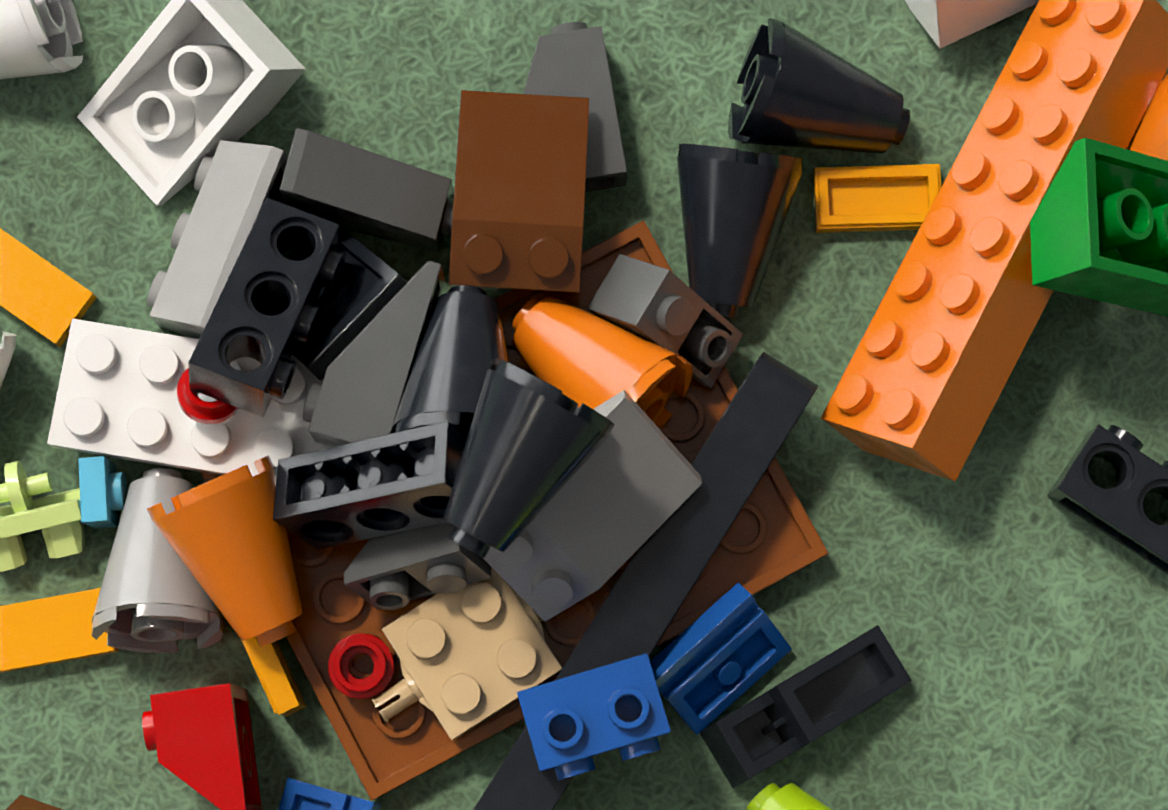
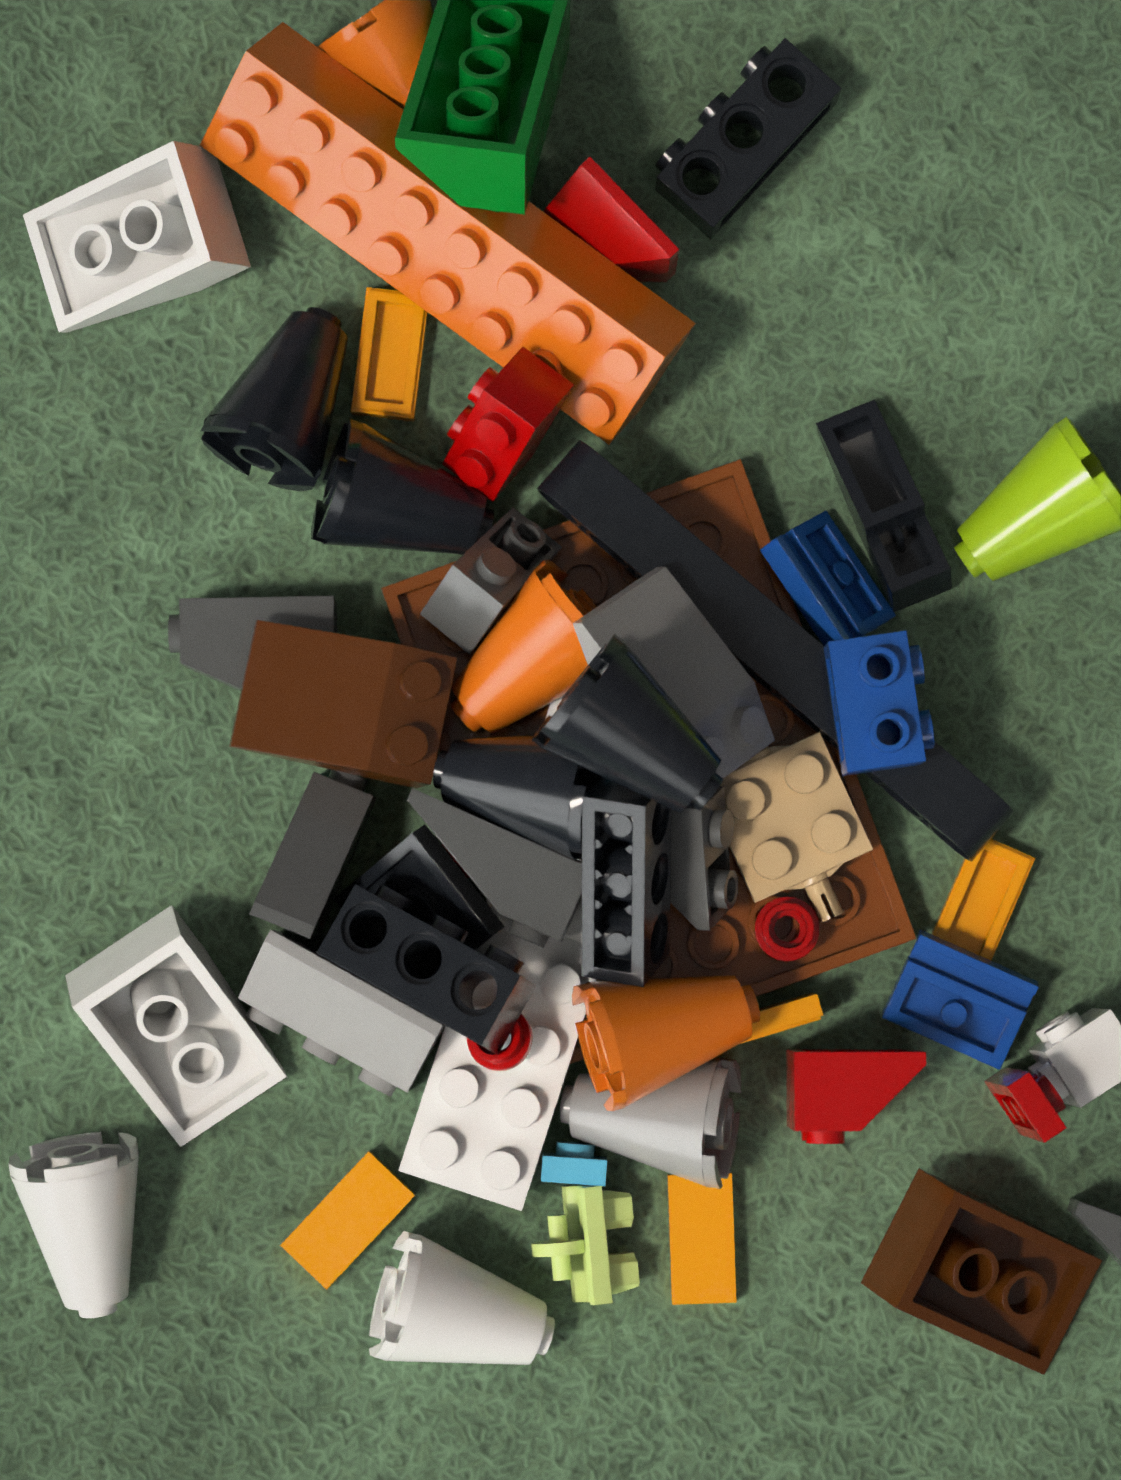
camera: 85 degrees left, 5 degrees up
none -> red brick [442,346,574,502]
none -> red slope [543,157,679,282]

